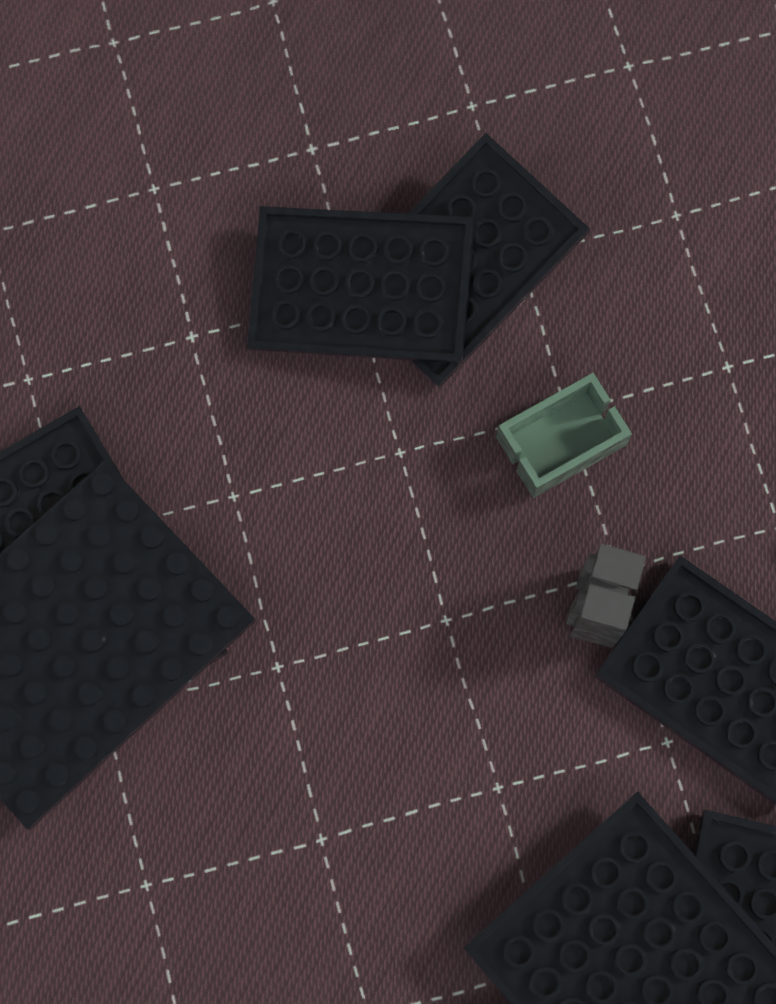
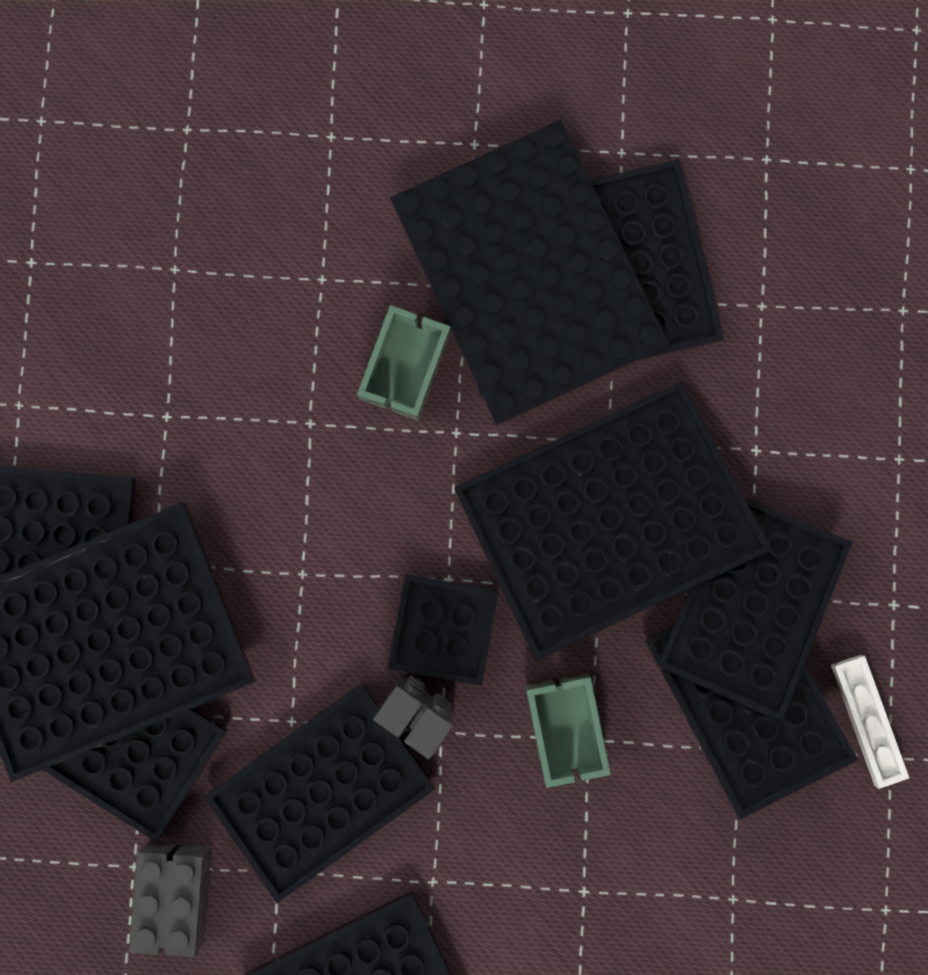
camera: 110 degrees right, 10 degrees up
none -> sand green piece [357,305,451,421]
none -> black plate [388,574,499,686]
none -> black plate [454,381,771,662]
none -> white plate [831,655,909,789]

